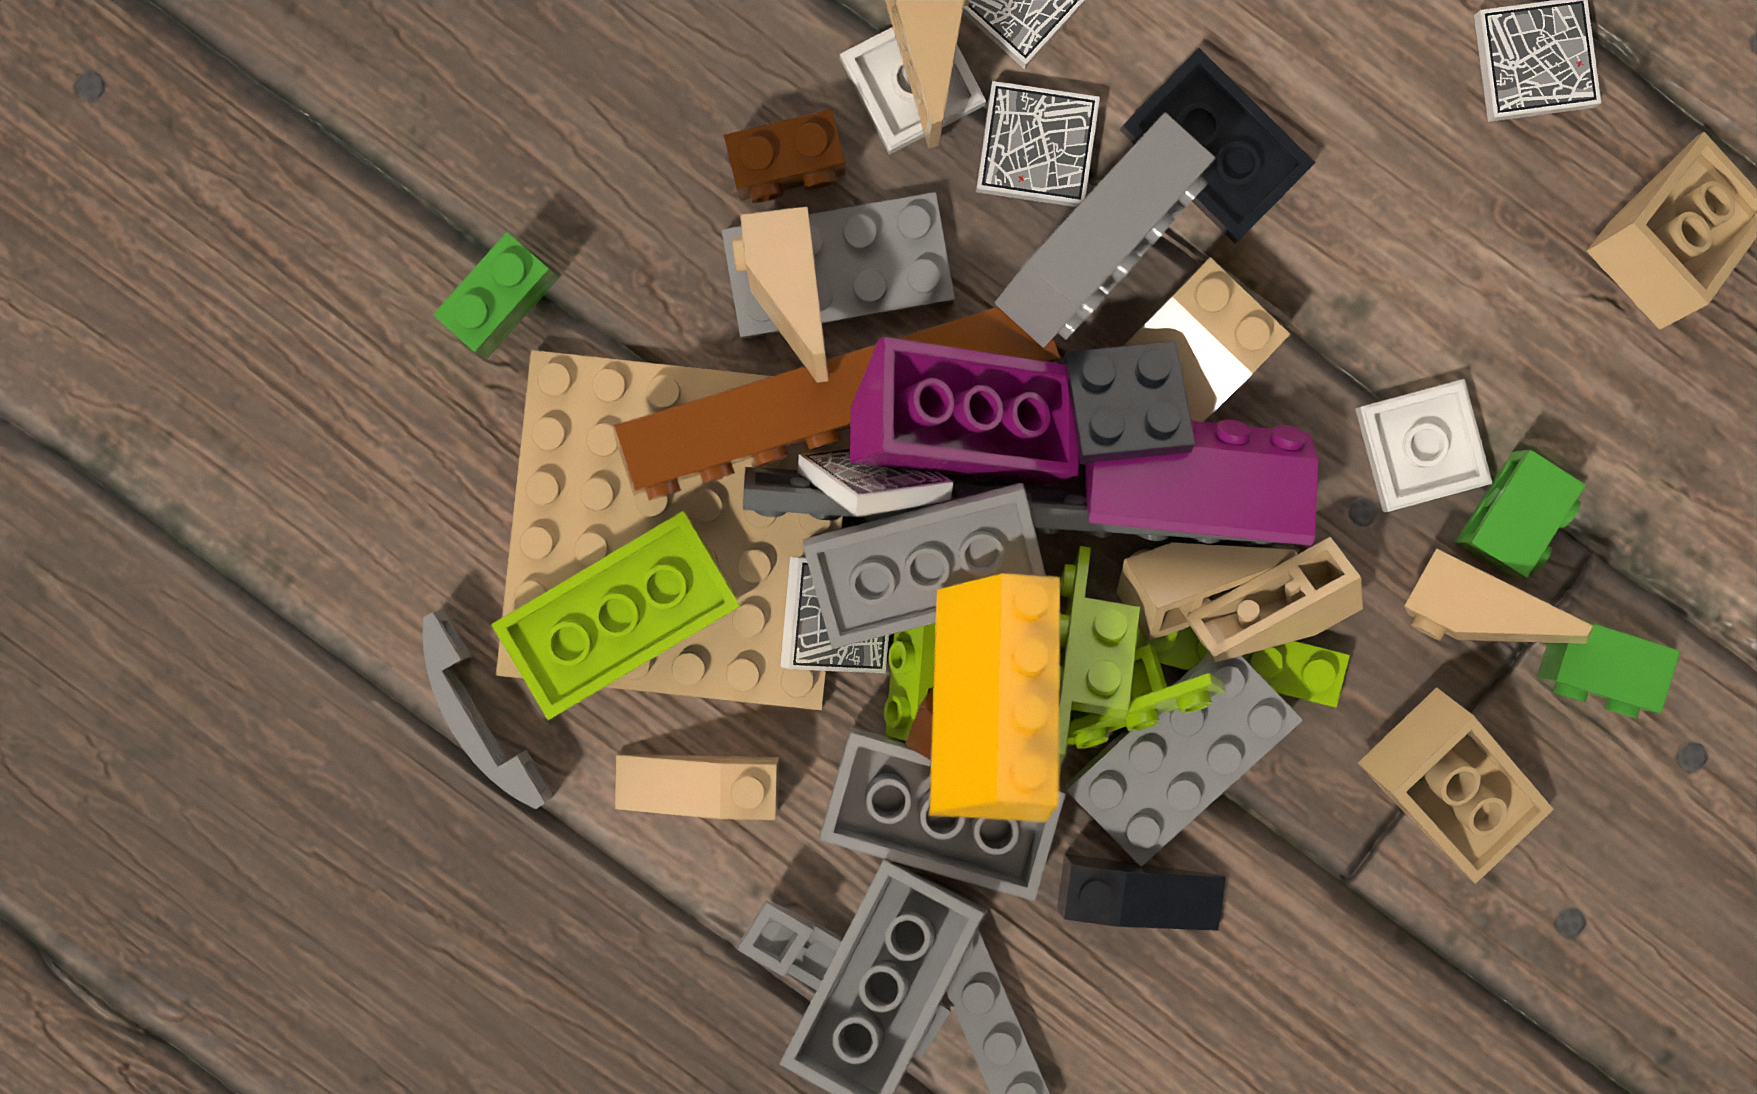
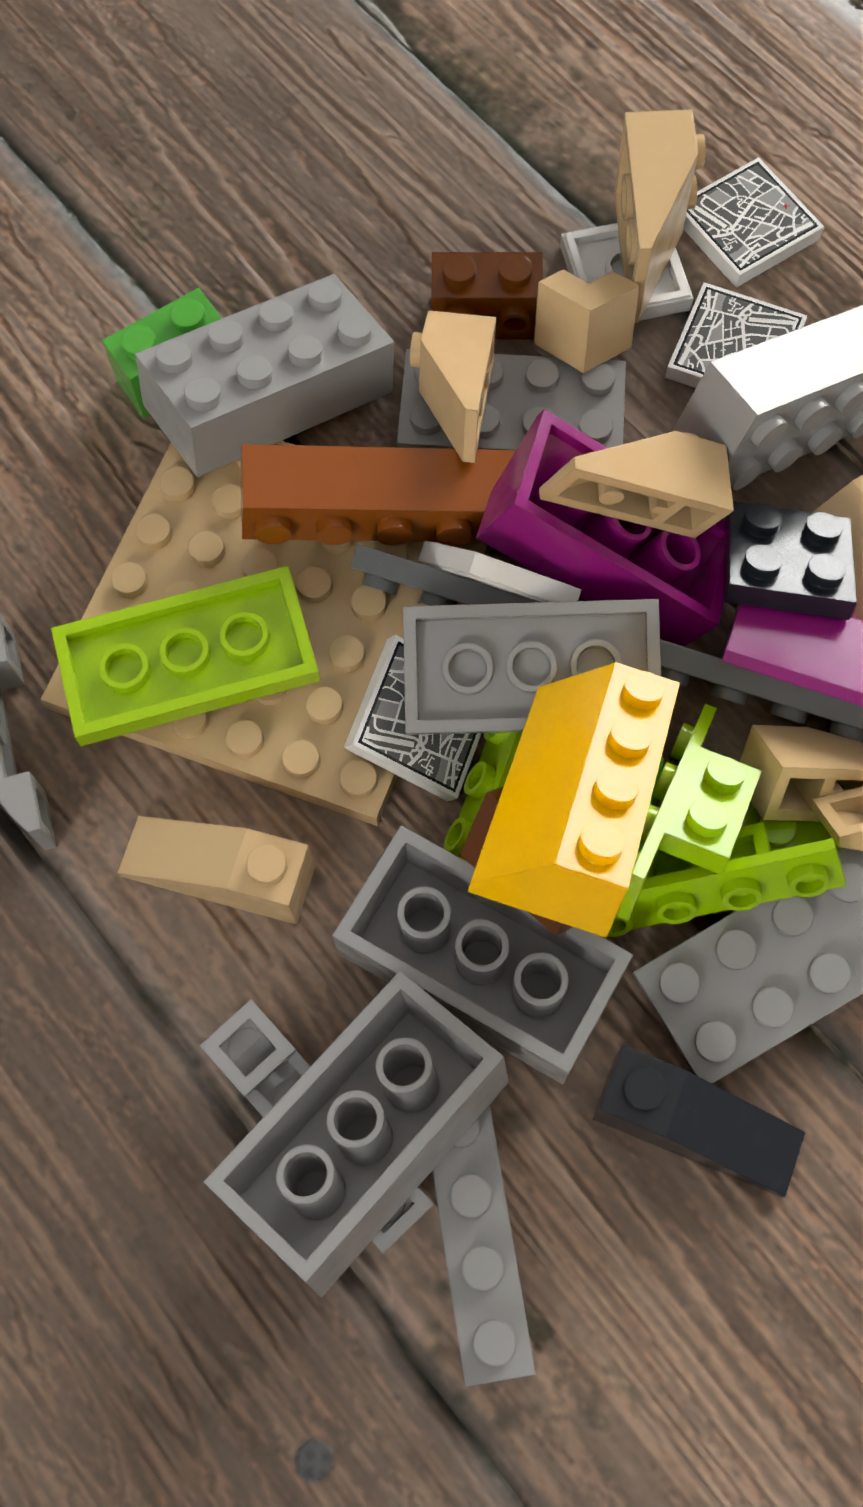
camera: 20 degrees right, 20 degrees down
none -> light grey brick [135,274,394,478]
none -> tan piece [534,269,639,374]
none -> tan slope [539,431,734,538]

